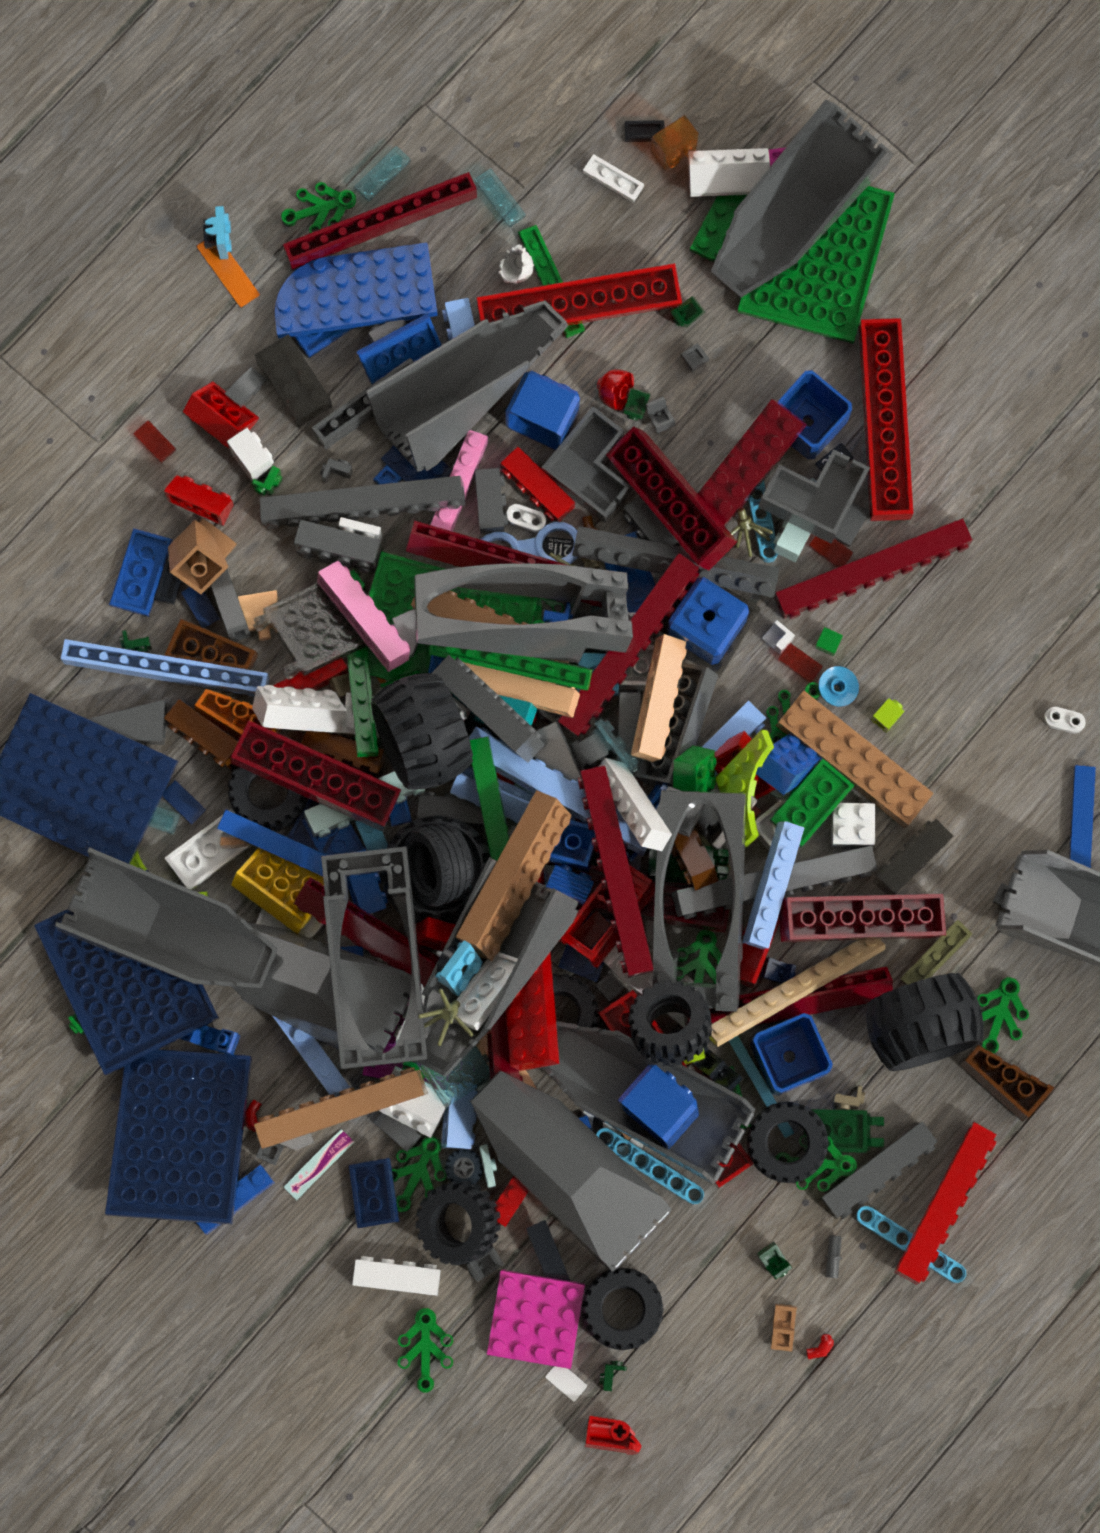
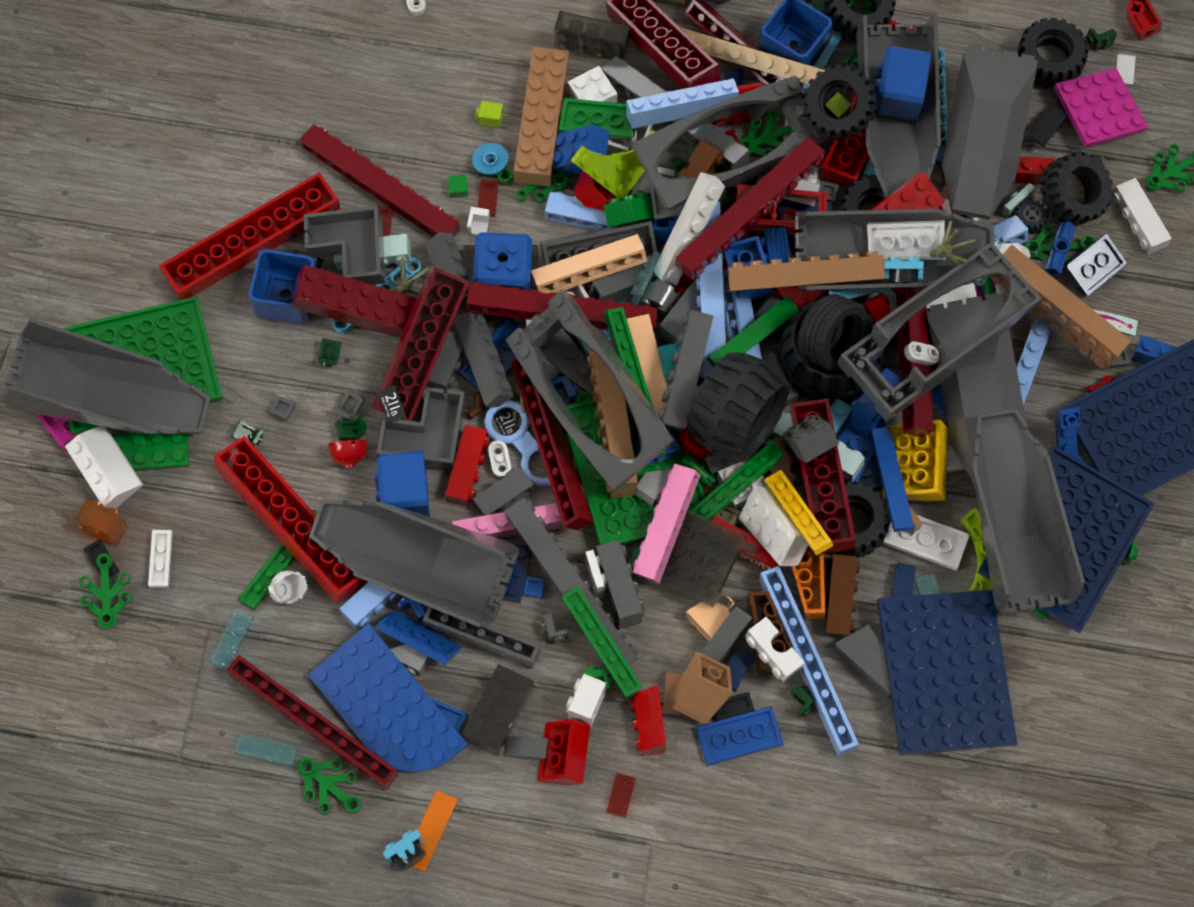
camera: 120 degrees left, 10 degrees down
none -> green plant [79,553,132,629]
none -> dark green bracket [316,338,342,367]
none -> black sticker [377,386,406,423]
none -> green plate [561,587,643,698]
none -> white arch [745,617,805,682]
none -> yellow plate [764,470,834,556]
none -> dark grey slope [783,415,839,463]
none -> white plate [904,341,939,366]
none -> blue piece [1045,221,1076,277]

